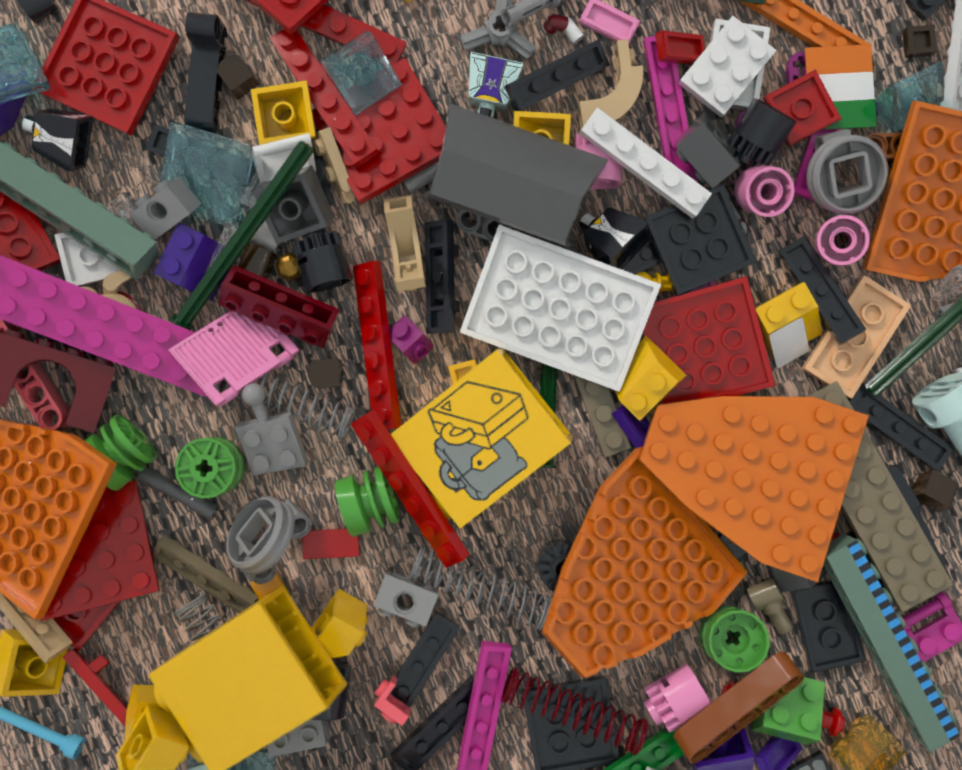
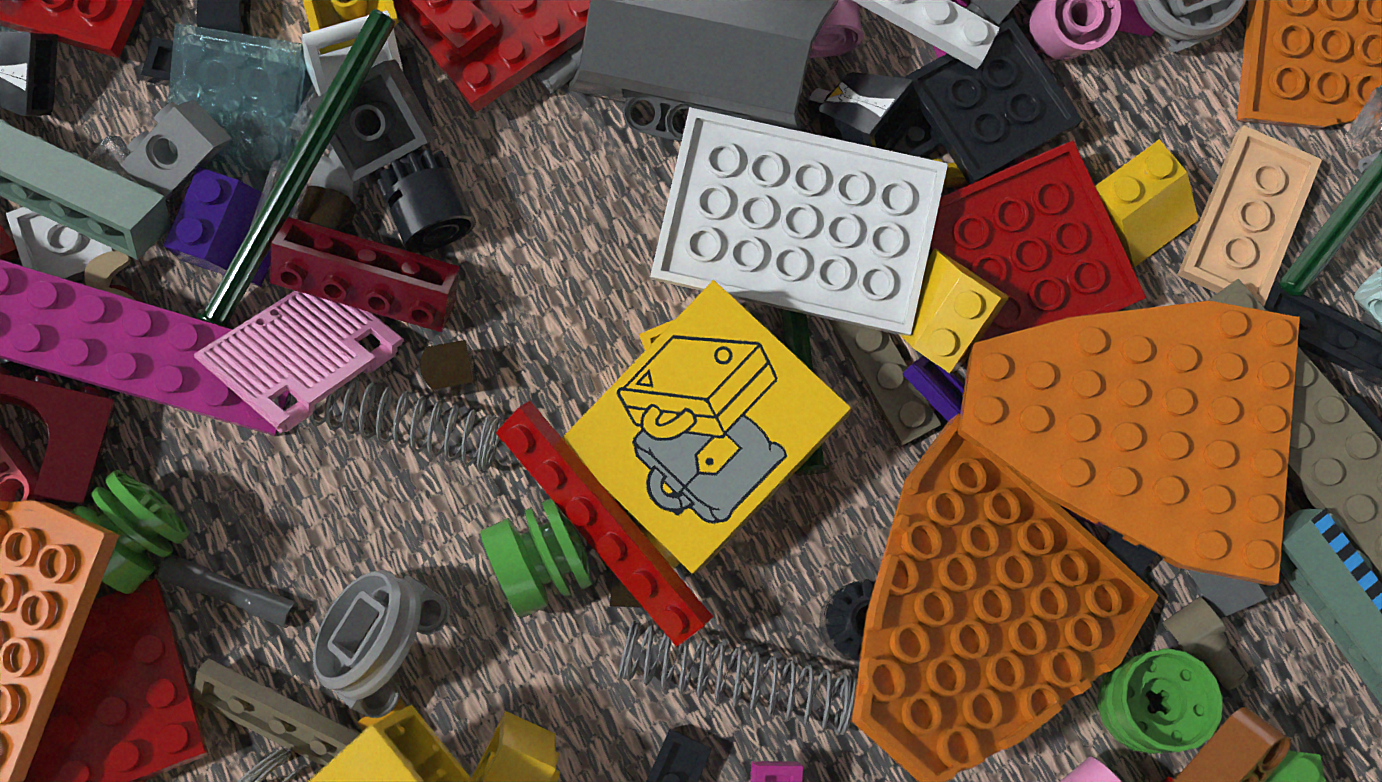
camera: 10 degrees left, 10 degrees down
bright green wheel [175,437,246,499] -> none
light grey plate [235,383,308,476] -> none
pearl gold tile [276,253,301,282] -> none
red tile [302,528,360,560] -> none
tan hinge [313,127,355,204] -> none
red plate [353,261,402,429] -> none
light grey brick [373,570,440,628] -> none
tan arch [384,195,426,292] -> none
magenta bracket [389,315,434,364] -> none
black hinge [425,219,460,334] -> none
white sticker [769,317,810,369] -> none
black plate [778,236,867,346] -> none
black tile [791,580,866,673] -> none
bright pink gear [814,215,870,266] -> none

